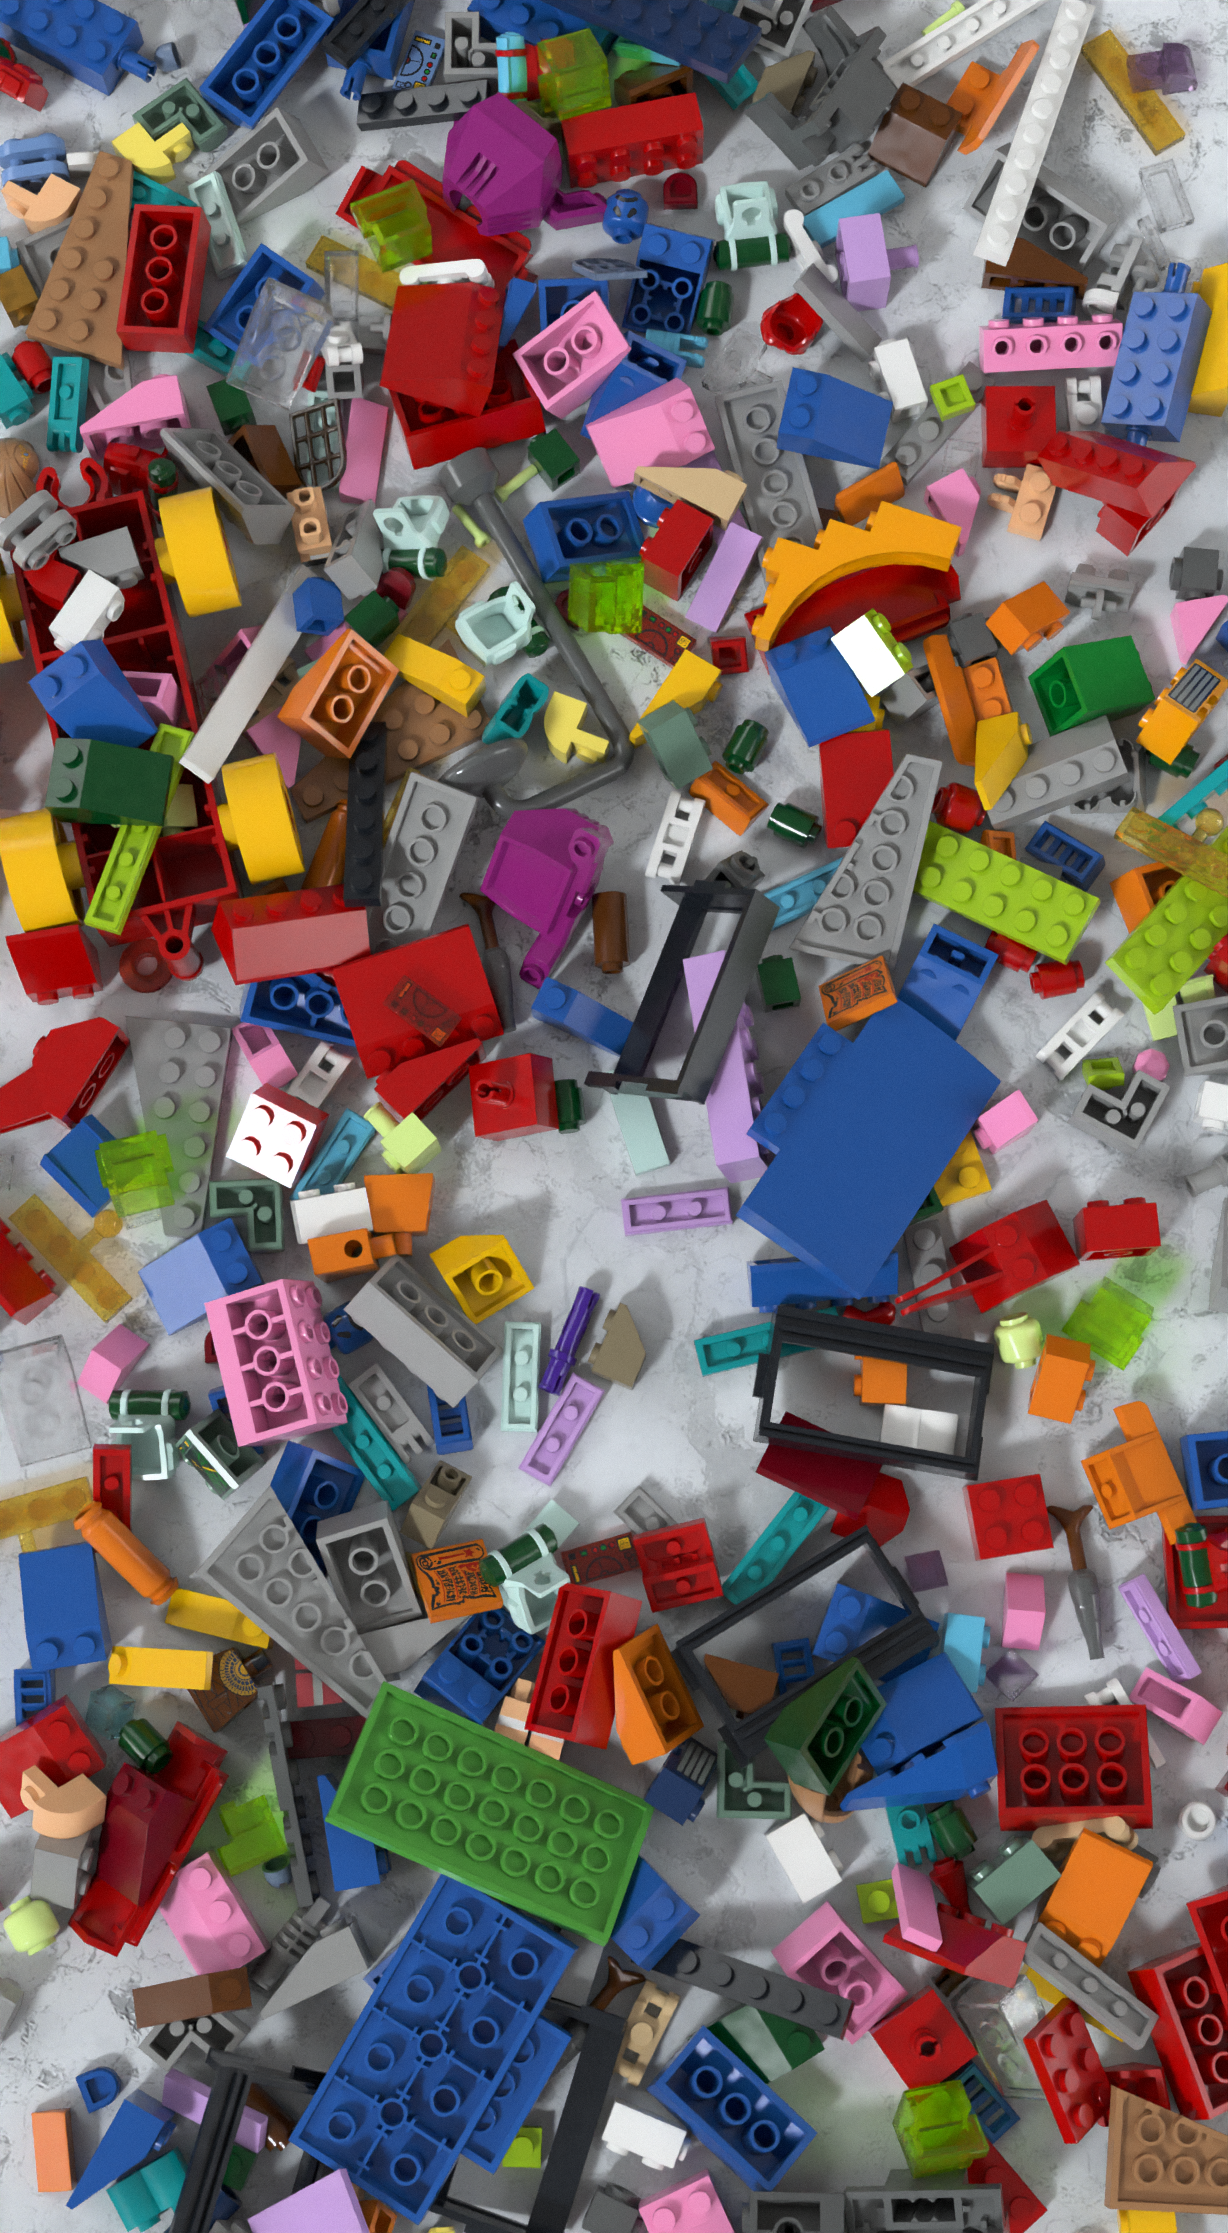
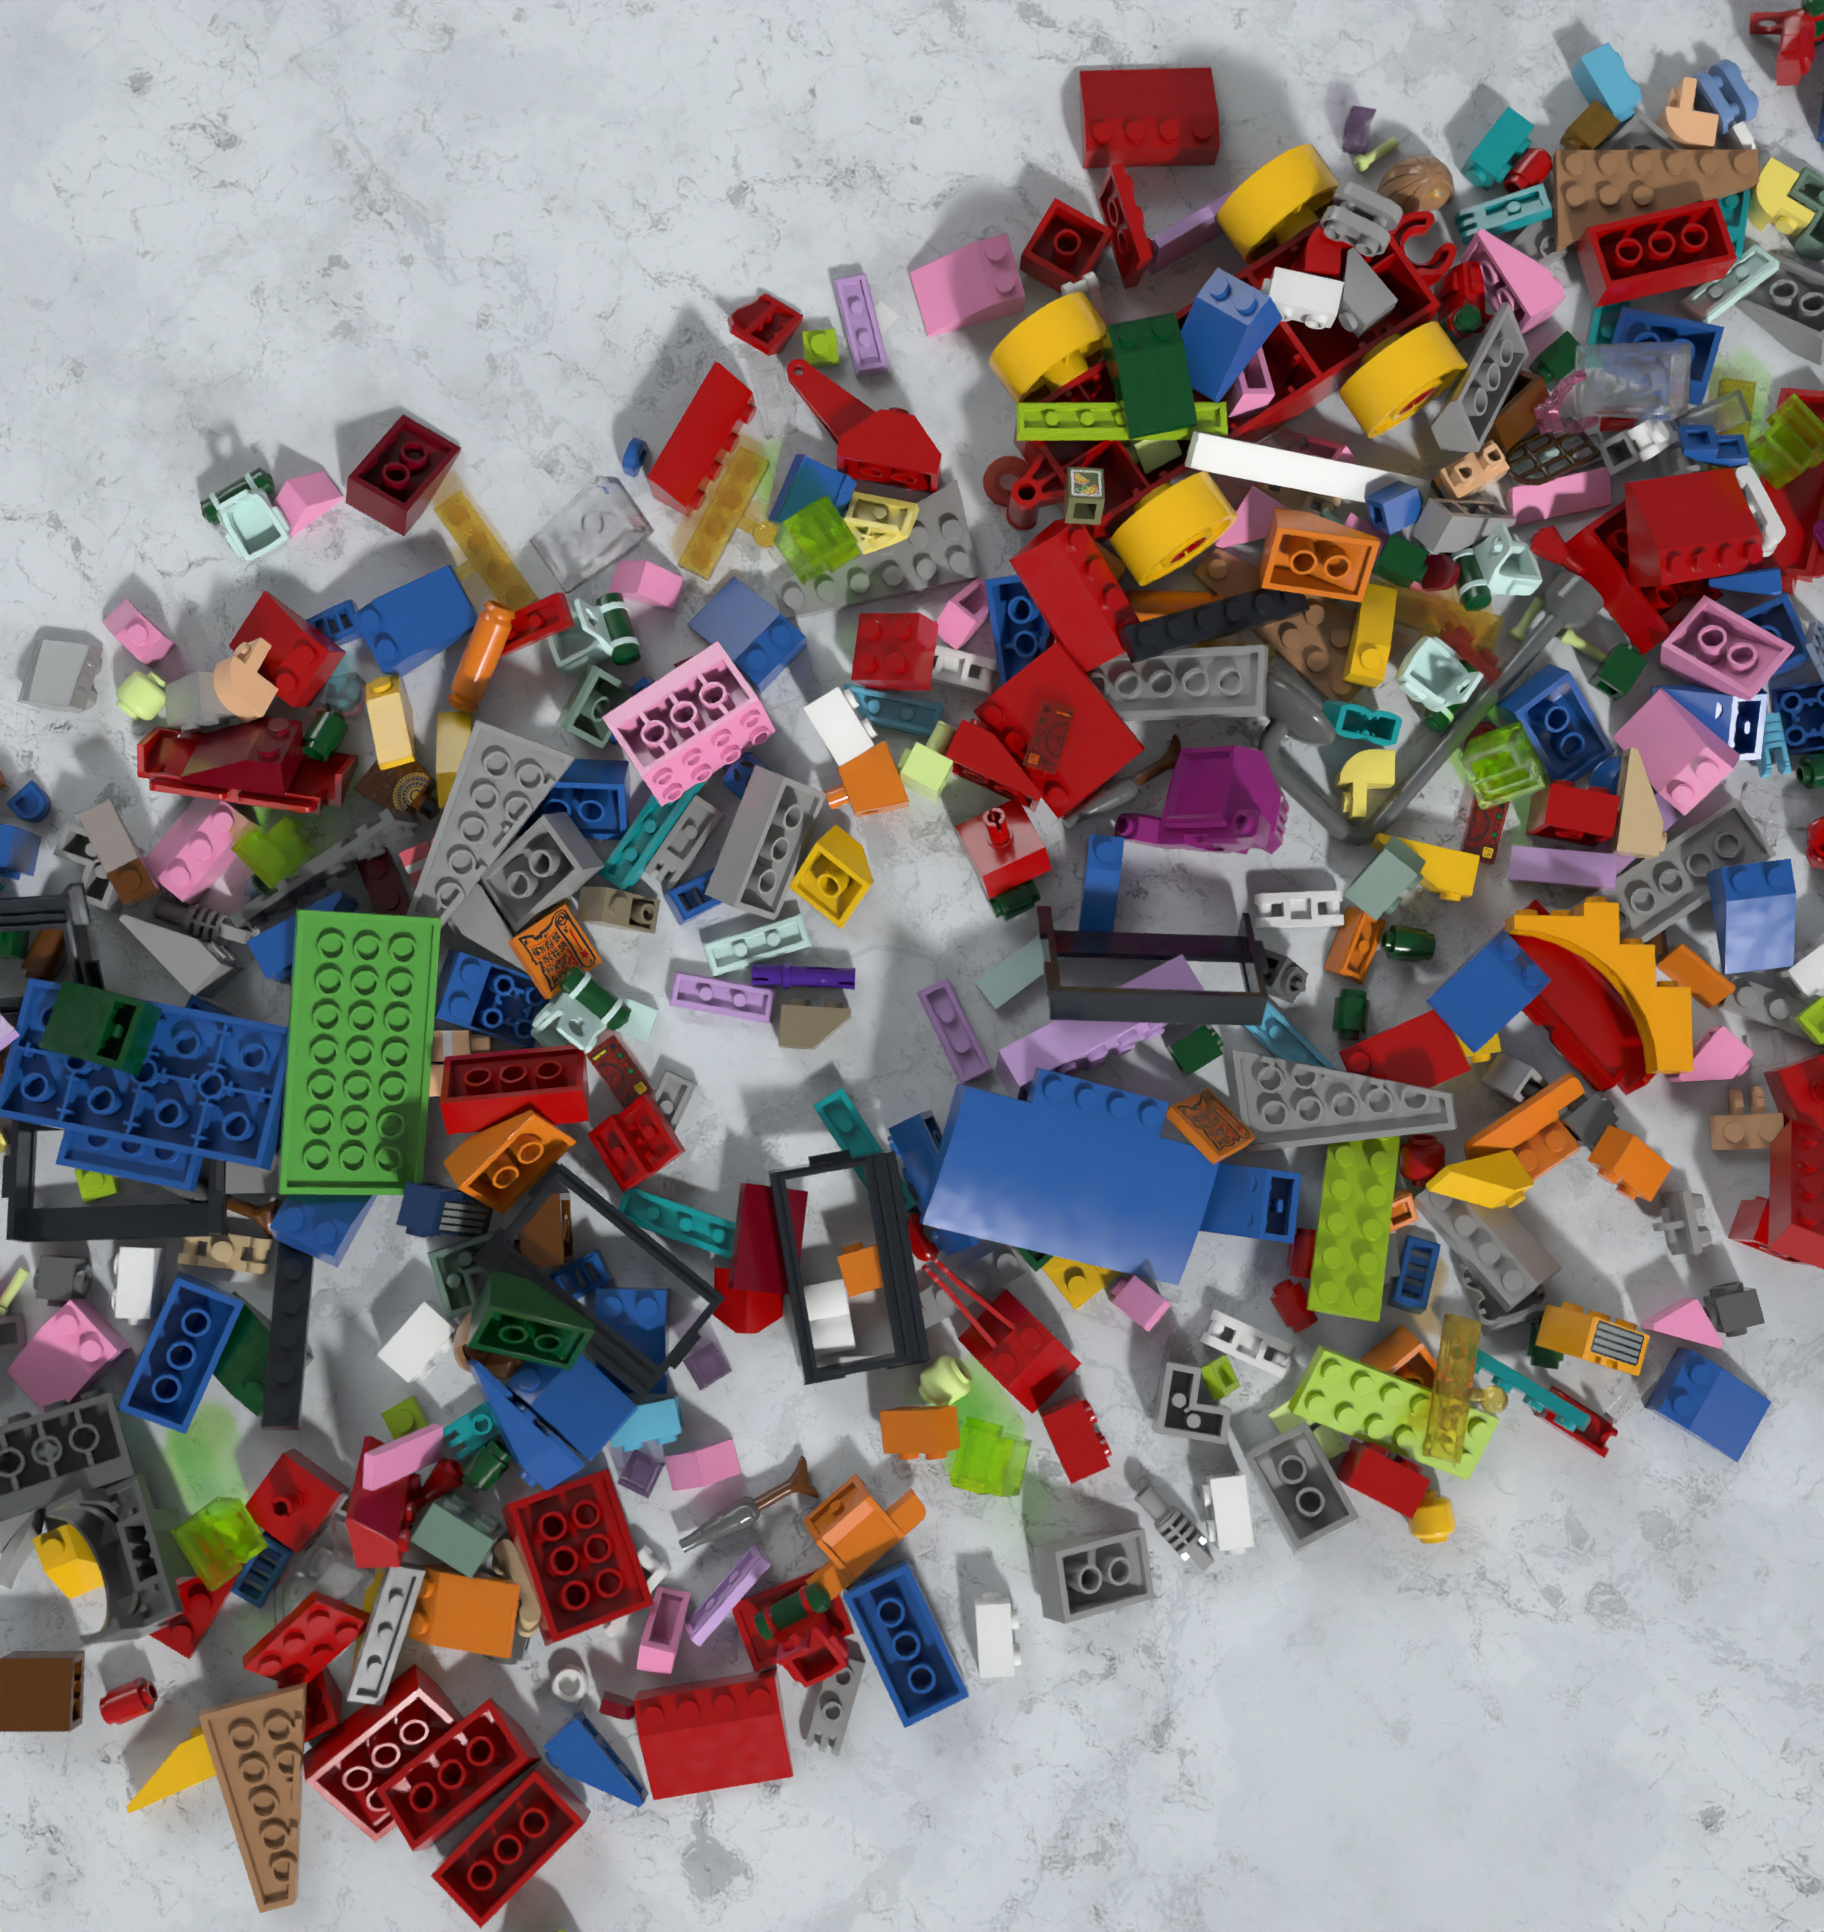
camera: 65 degrees right, 5 degrees up
red slope [5,924,103,1005] -> none
lavender tile [162,2068,268,2154] -> none
sand green brick [209,1178,285,1254] -> none
orange torso [307,1228,397,1283] -> none
reddish brown brick [591,891,630,974] -> none
red slope [709,636,749,675] -> none
bright pink slope [771,1901,909,2045] -> none
slope [831,608,914,697] -> none
red brick [962,1474,1054,1561] -> none
green slope [1028,635,1155,737] -> none
bright pink tile [1132,1049,1170,1081] -> none
none -> dark green slope [39,980,162,1076]
none -> light yellow slope [843,491,919,555]
none -> olive brick [1064,467,1105,525]
none -> clear red plate [1439,621,1502,683]
none -> red cone [1530,526,1587,577]
none -> clear pink helmet [1532,370,1599,436]
none -> blue slope [1677,425,1750,468]

